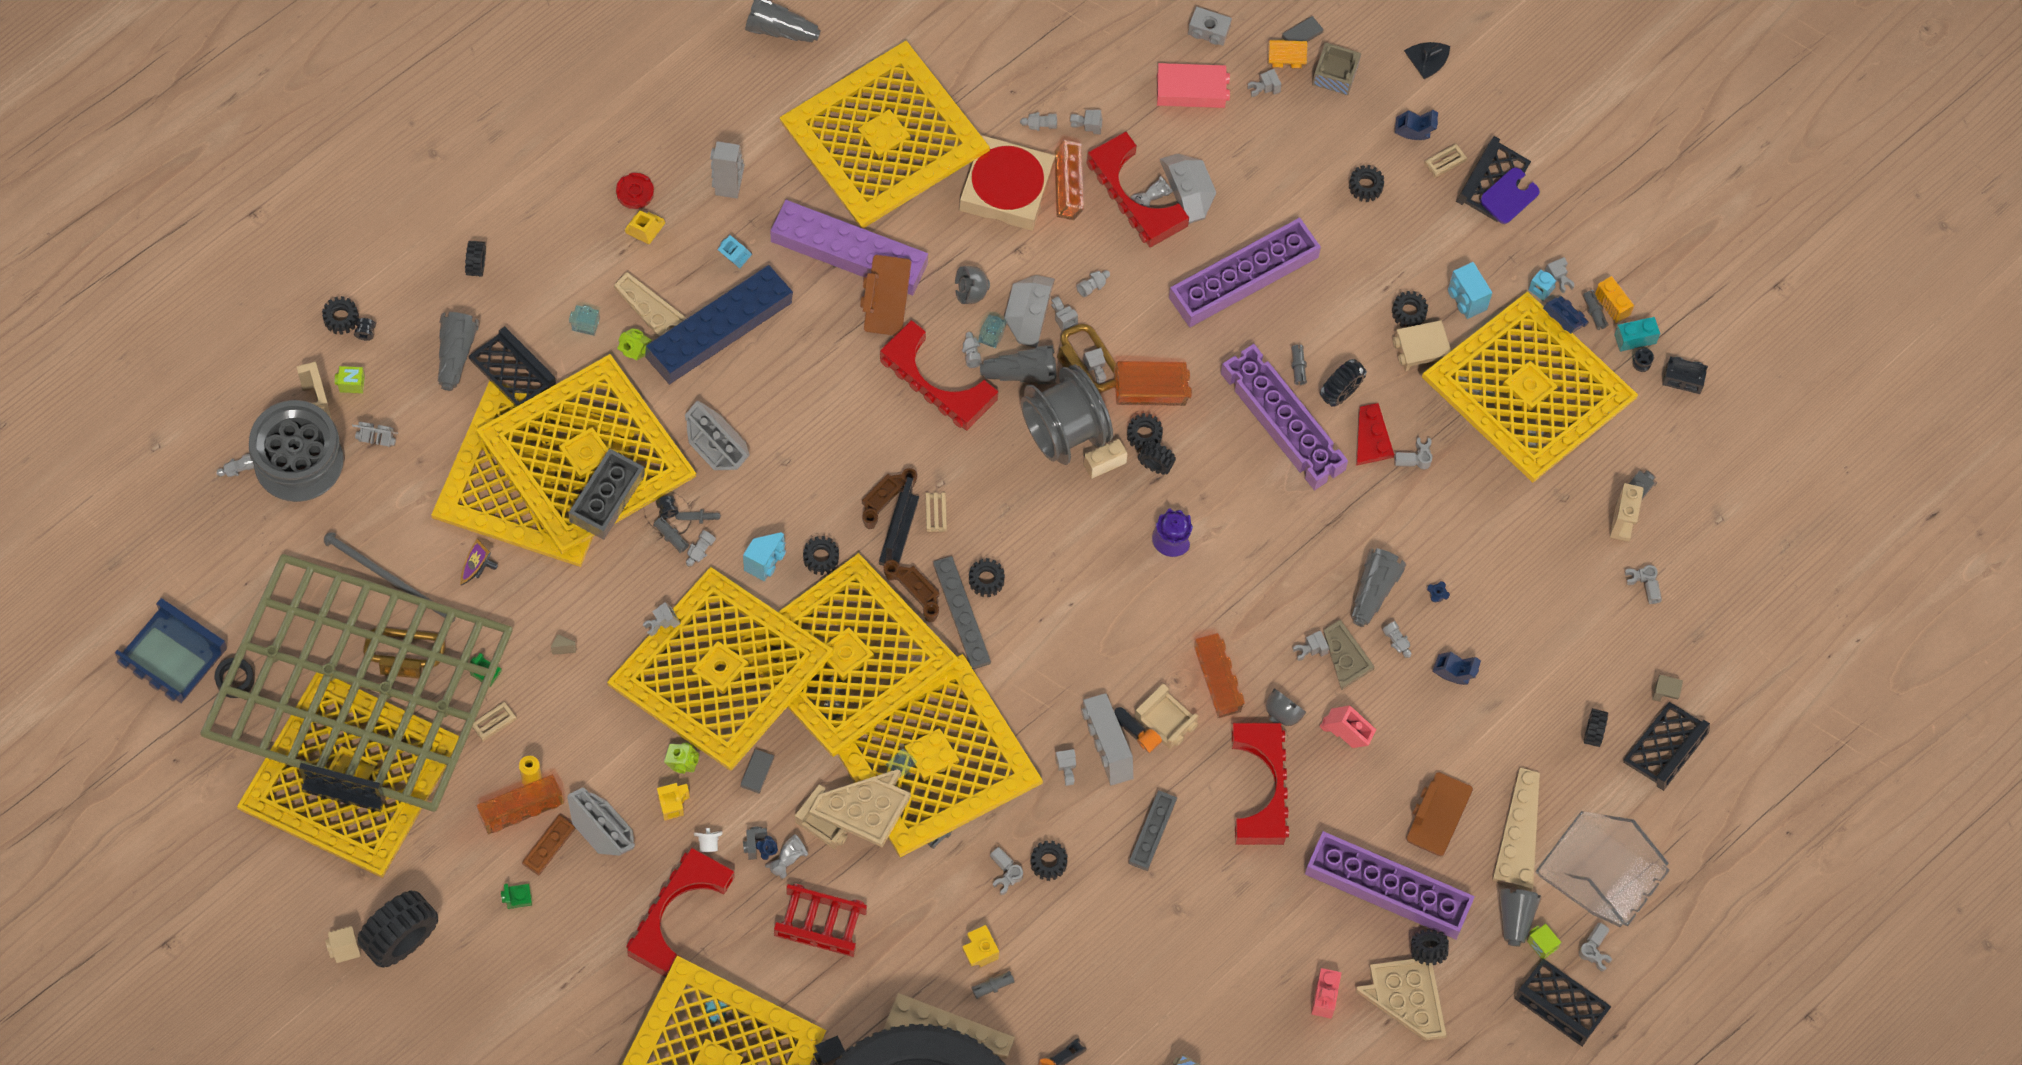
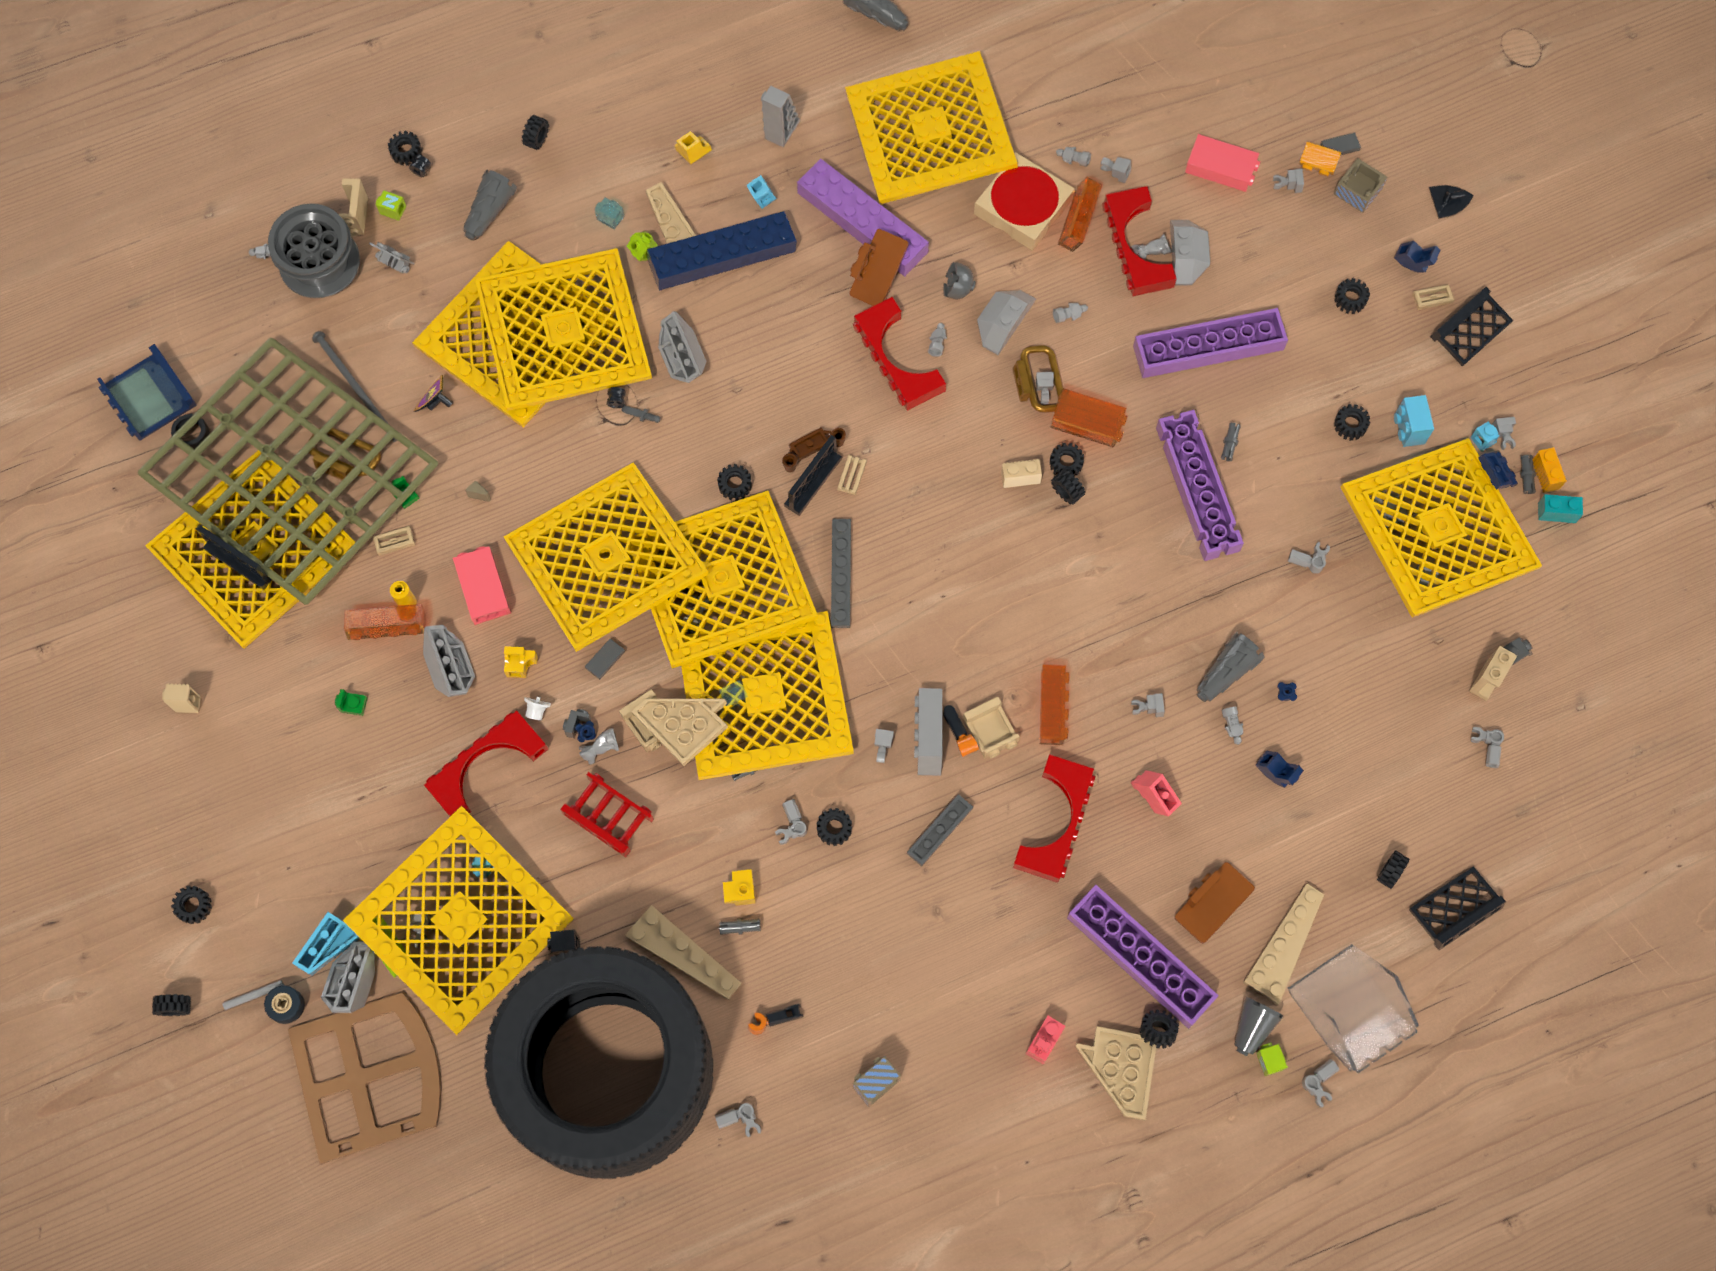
camera: 25 degrees right, 5 degrees up
black tyre [357,890,438,968] -> none
black fence [468,326,556,407] -> none
dark orange tile [522,815,576,876] -> none
dark grey brick [569,449,645,540] -> none
red tile [616,172,654,209] -> none
light grey piece [643,602,681,636] -> none
dark grey pin [653,517,689,553] -> none
lime brick [664,743,699,774] -> none
light grey piece [686,530,716,566] -> none
medium azure slope [743,532,786,581] -> none
reddish brown plate [884,560,939,622] -> none
black tyre [969,558,1005,597] -> none
clear light blue brick [978,314,1007,348] -> none
dark grey cone [980,345,1057,384] -> none
dark grey wheel [1021,364,1113,465] -> none
light grey piece [1051,296,1078,332] -> none
dark purple hat [1152,508,1193,557] -> none
light grey brick [1188,7,1232,46] -> none
dark grey cylinder [1266,688,1306,726] -> none
black gear [1320,359,1367,407] -> none
dark tan wing [1324,620,1374,690] -> none
red wing [1356,403,1395,466] -> none
tan panel [1393,320,1451,371] -> none
dark purple piece [1480,168,1540,224] -> none
black fence [1514,959,1611,1047] -> none
black wheel [1632,348,1654,372] -> none
dark tan panel [1652,675,1683,702] -> none
black hinge [1662,357,1708,394] -> none
none -> coral brick [453,546,511,625]

